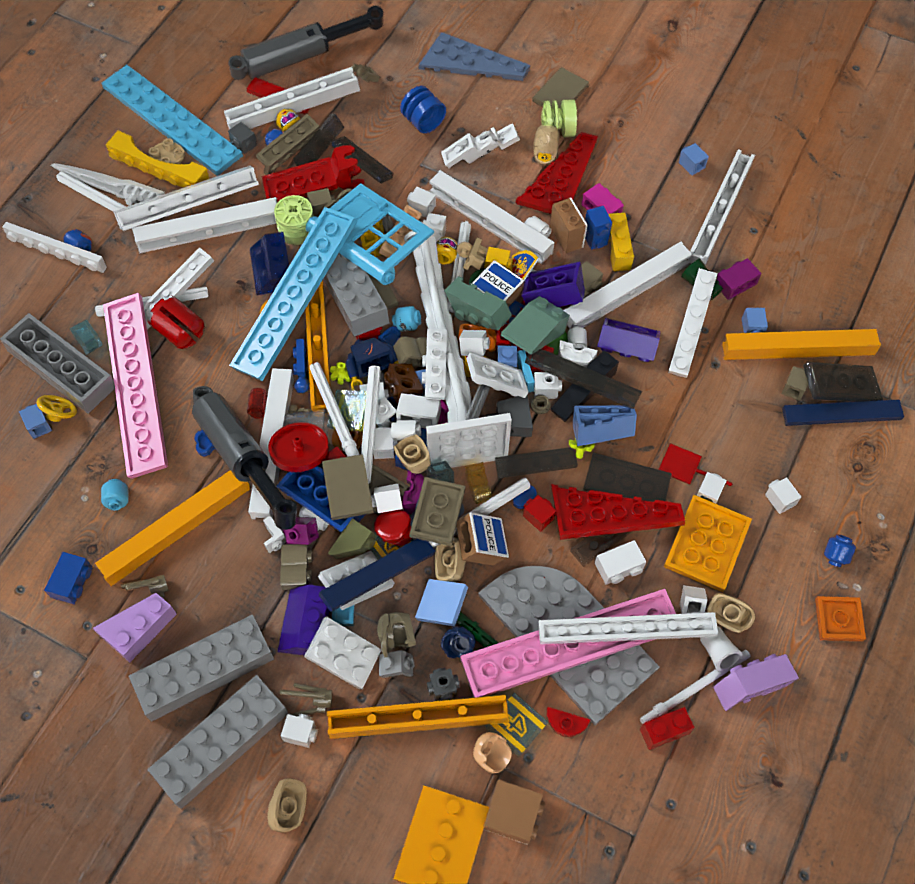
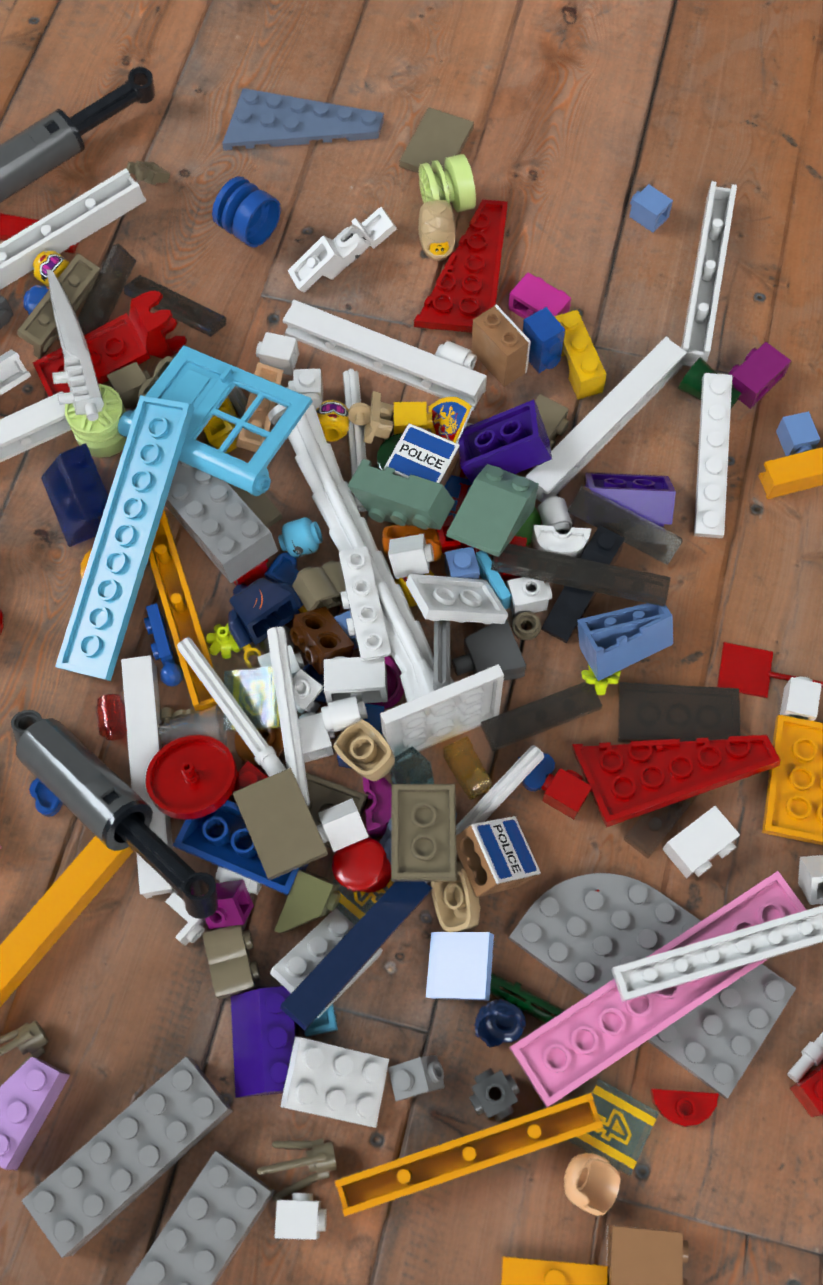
camera: 10 degrees left, 5 degrees up
dark tan helmet [377,612,416,658] -> none
none -> white piece [47,269,104,421]
none -> clear smoke tile [568,485,683,565]

